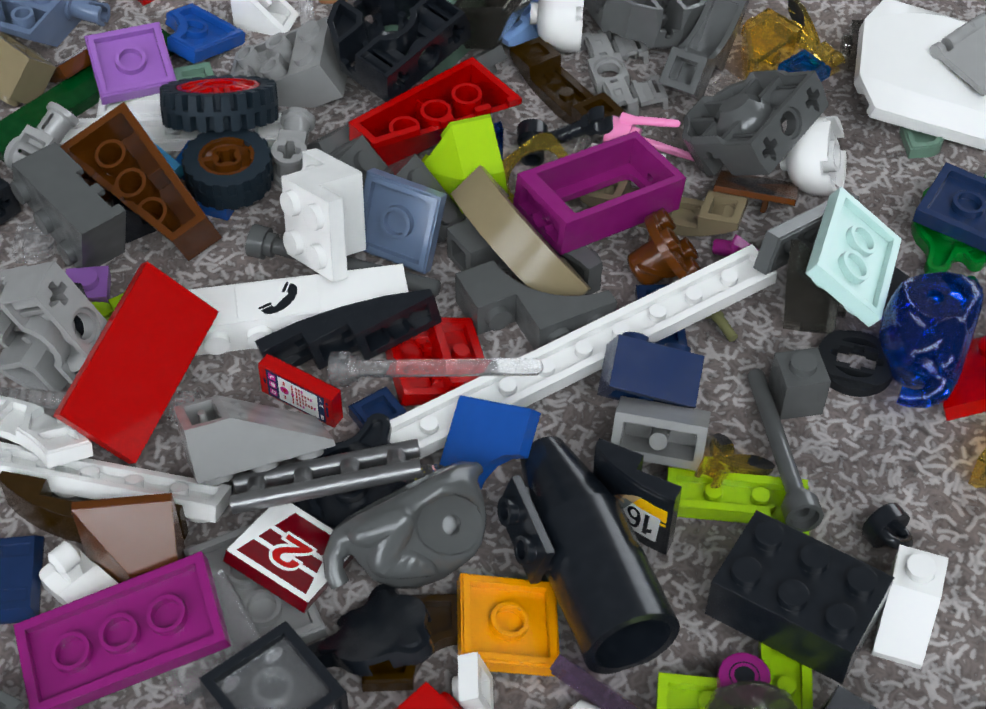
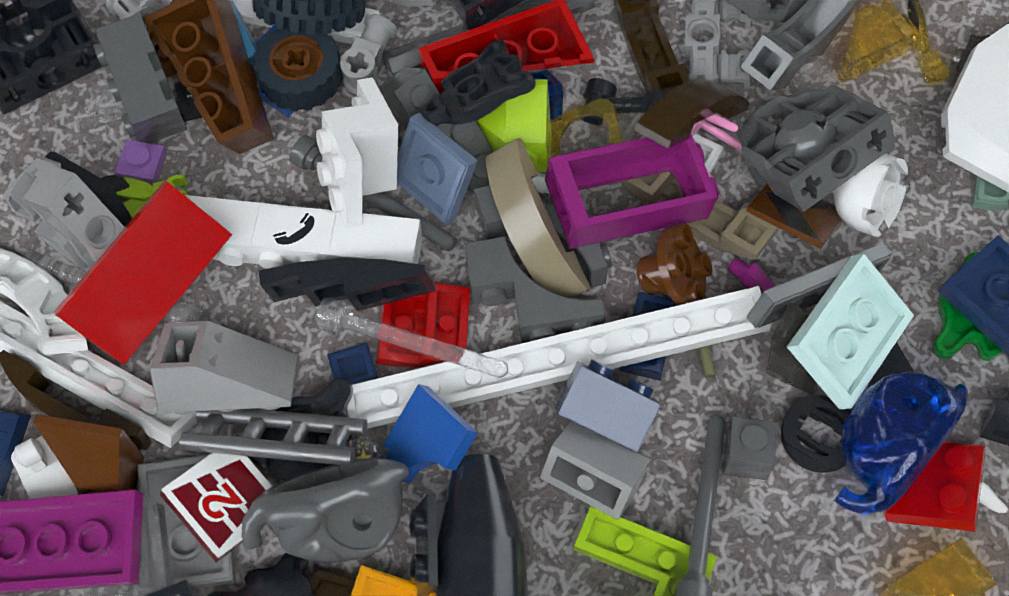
camera: 20 degrees right, 15 degrees up
red tile [258,354,343,428] -> none
black slope [593,438,682,555] -> none
clear yellow piece [695,433,776,488] -> none
clear blue tile [778,49,831,82] -> none
none -> black tile [421,40,536,124]
none -> dark brown slope [634,79,750,149]

